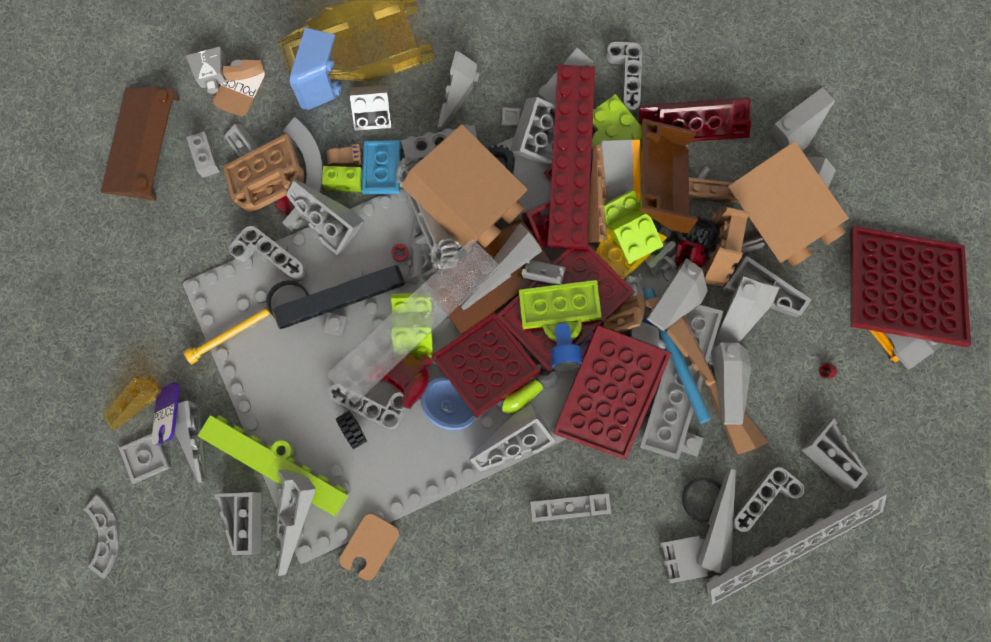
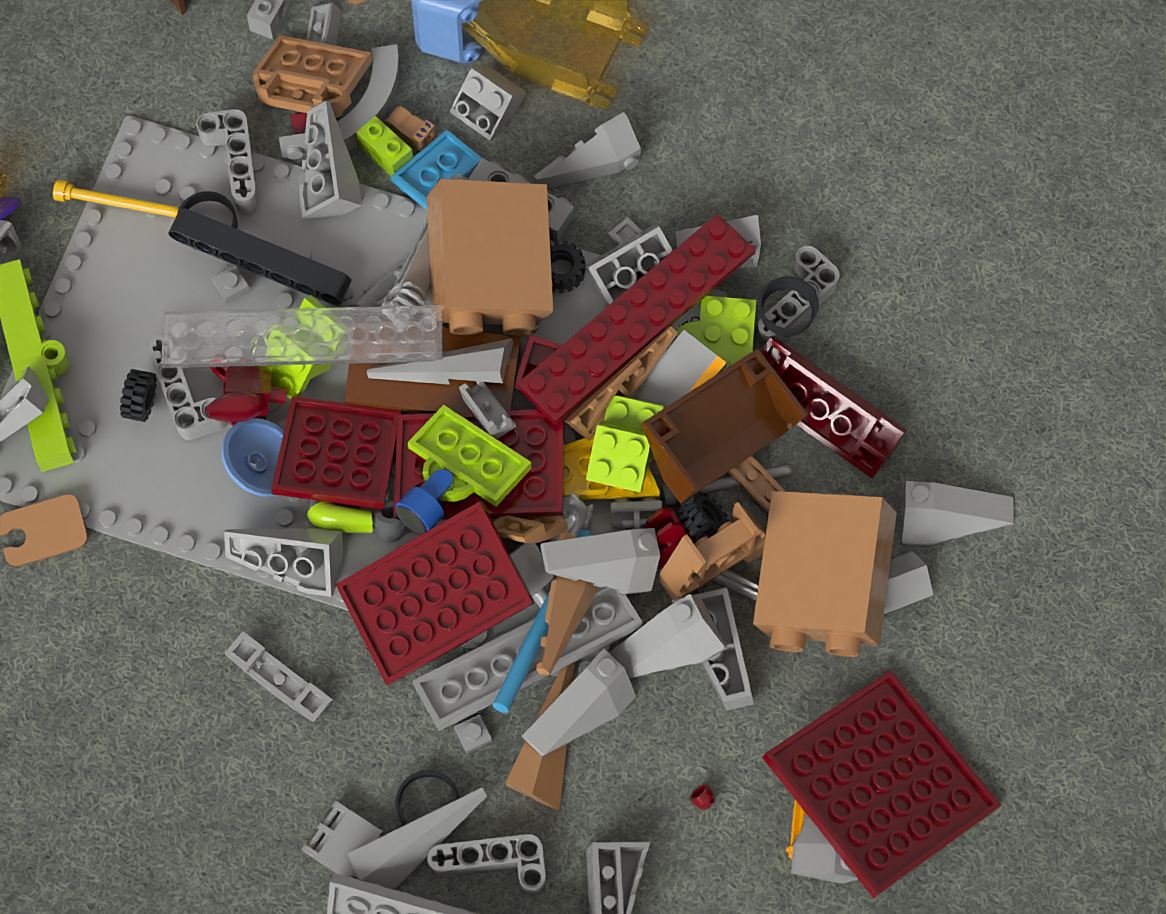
camera: 45 degrees right, 10 degrees down
dark red bush [391,244,409,262] -> none
none -> black tyre [759,276,819,337]

